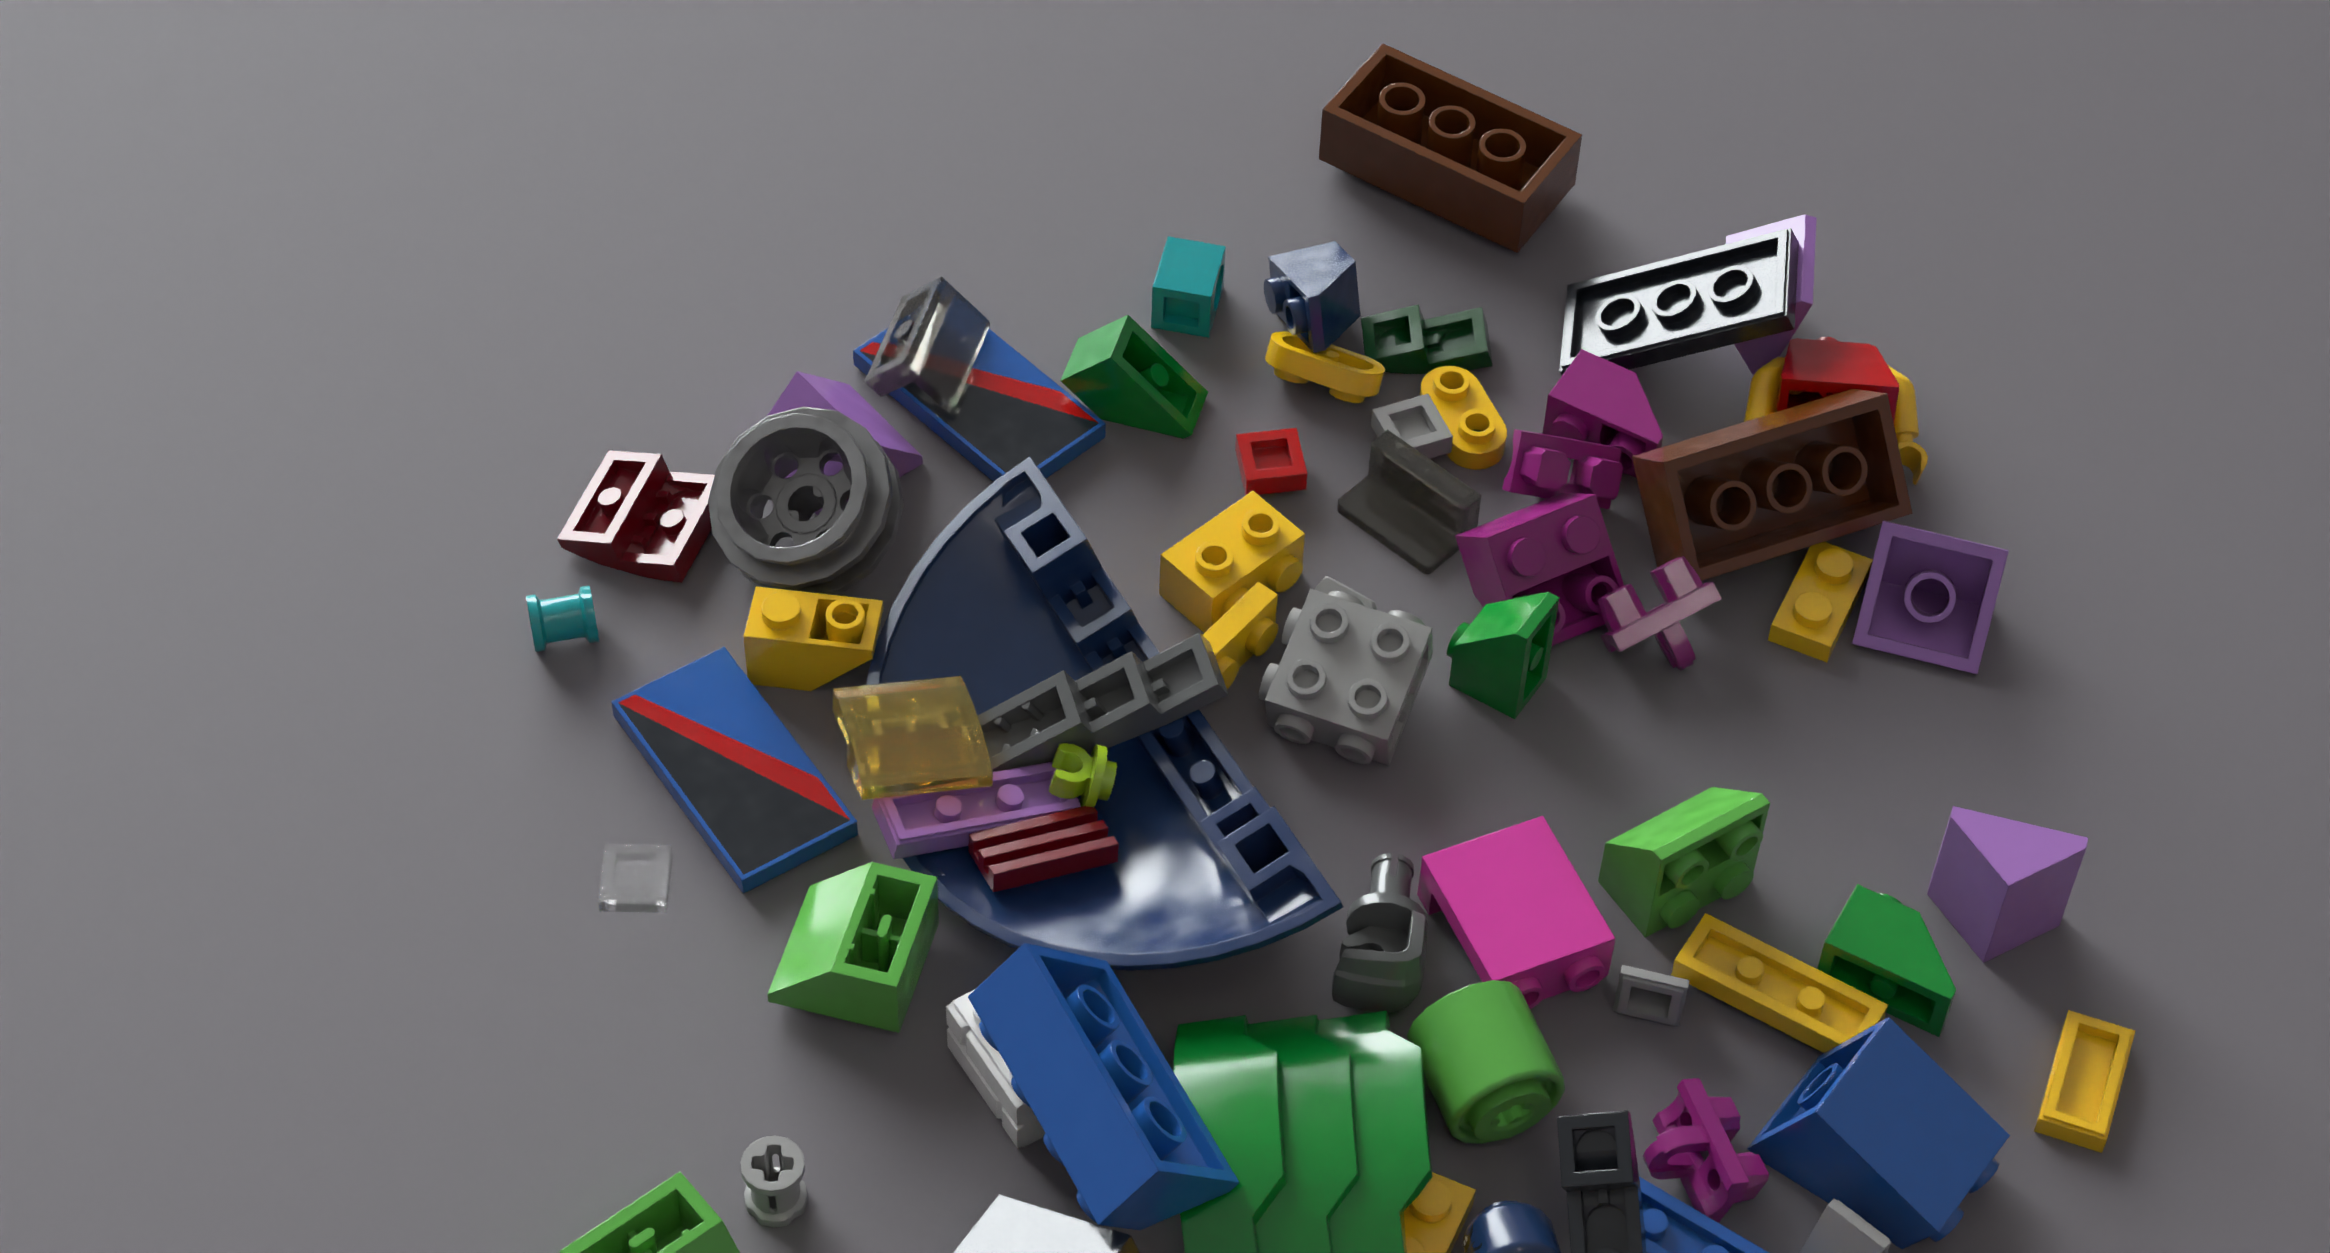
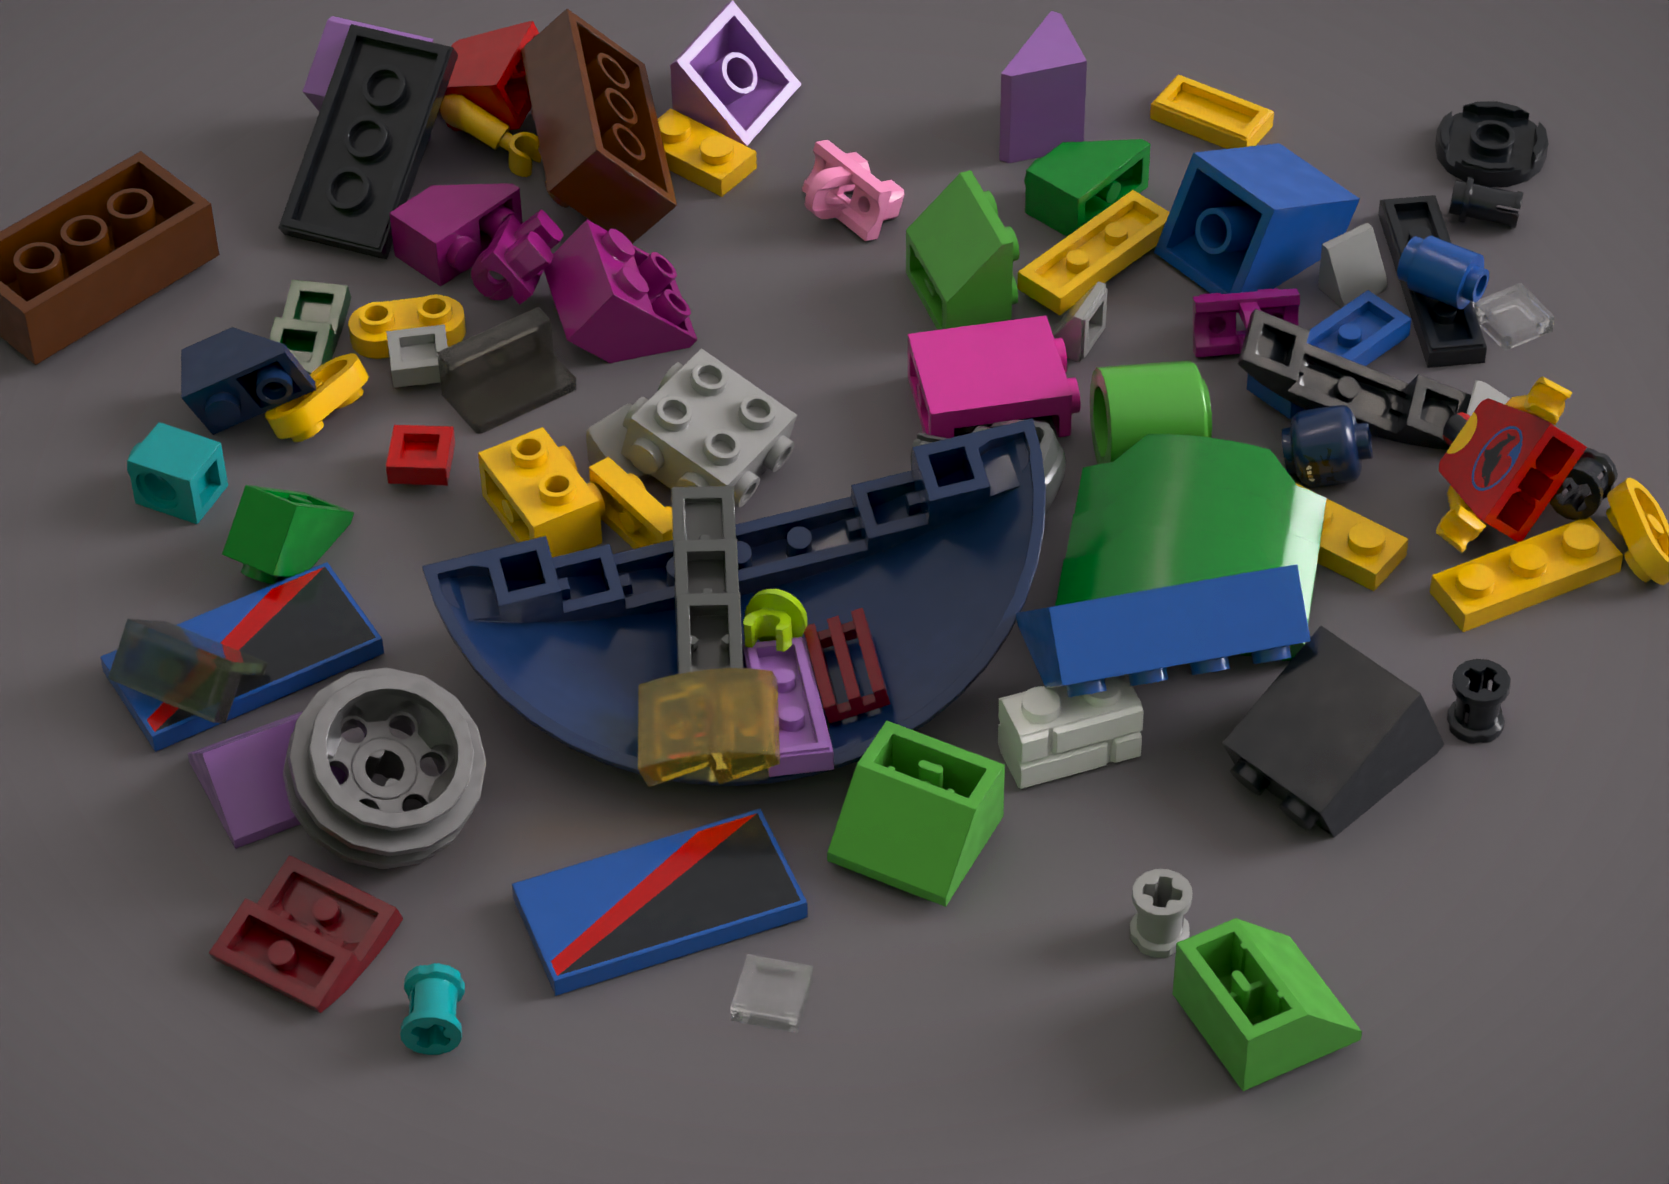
camera: 75 degrees left, 5 degrees down
yellow slope [743,586,883,691] -> none
green slope [1447,592,1560,719] -> none
hips [1597,556,1722,671] -> none
none -> bright pink hips [802,140,905,241]

